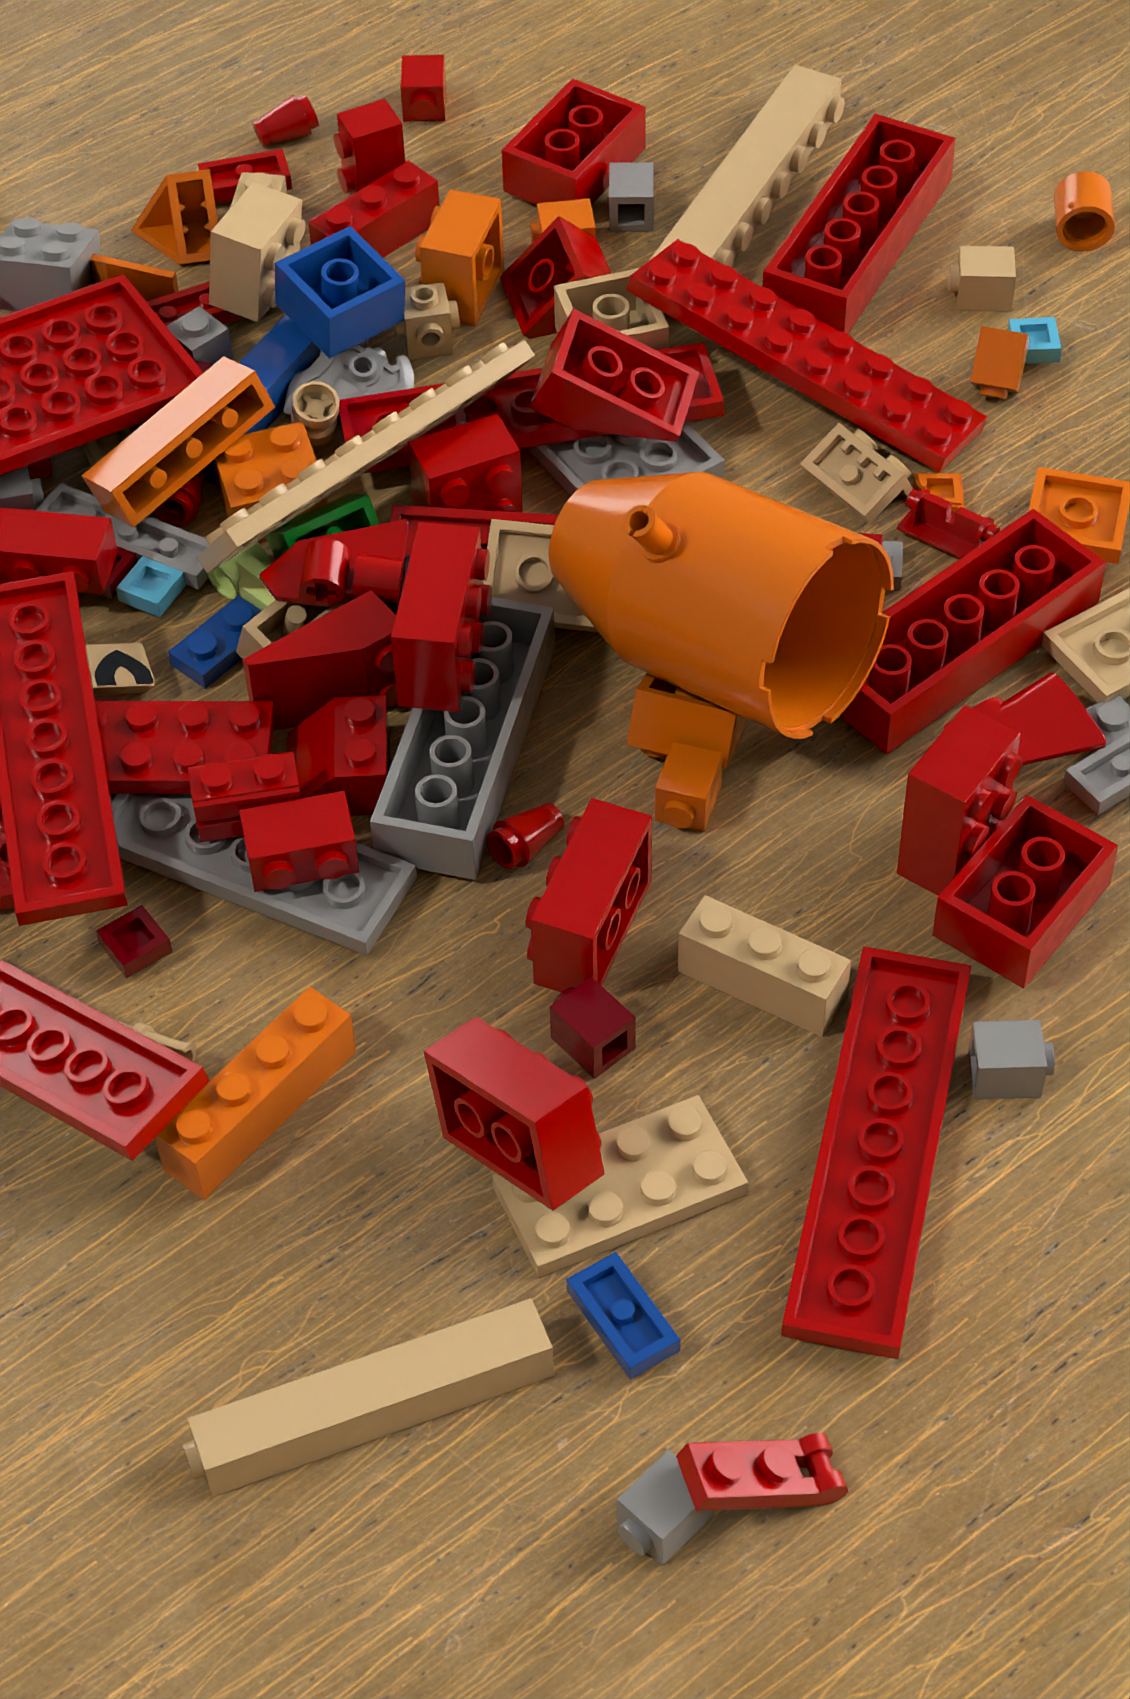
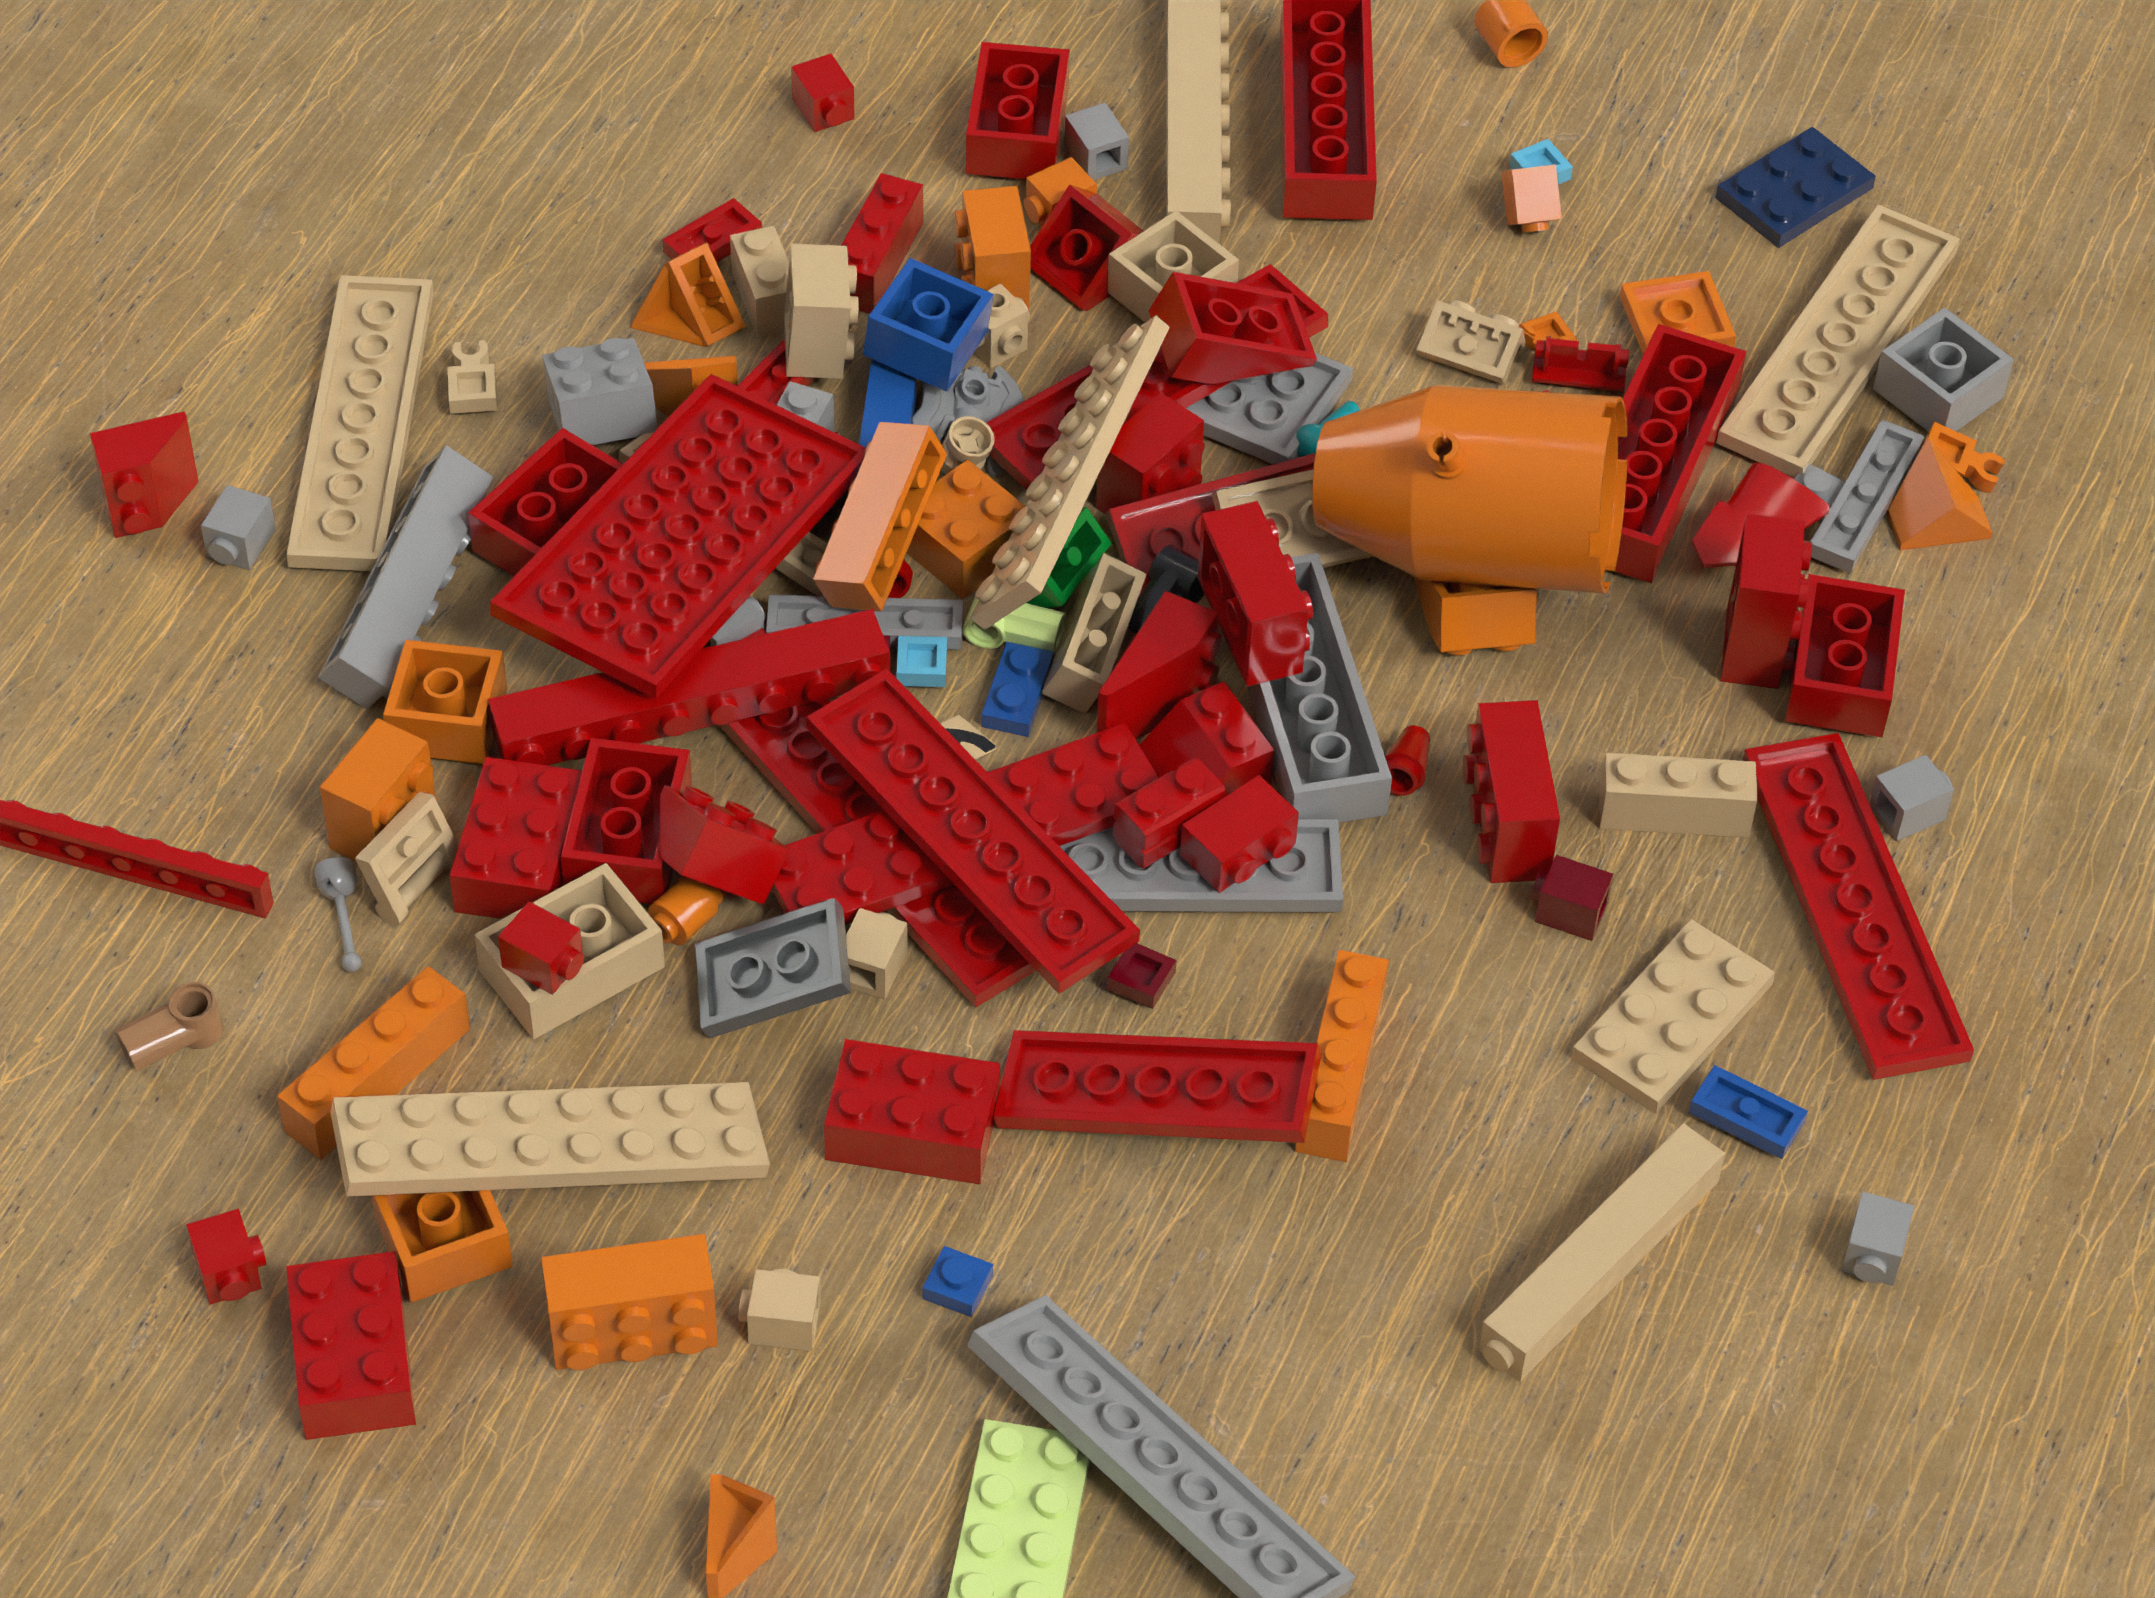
camera: 30 degrees left, 0 degrees up
red cone [252,94,319,147] -> none
red panel [259,519,409,606] -> none
red brick [333,99,406,195] -> none
red brick [423,1016,605,1211] -> none
red plate [626,239,988,473] -> none
orange brick [655,741,723,832] -> none
red plate [676,1433,848,1511] -> none
tan brick [948,246,1016,312] -> none

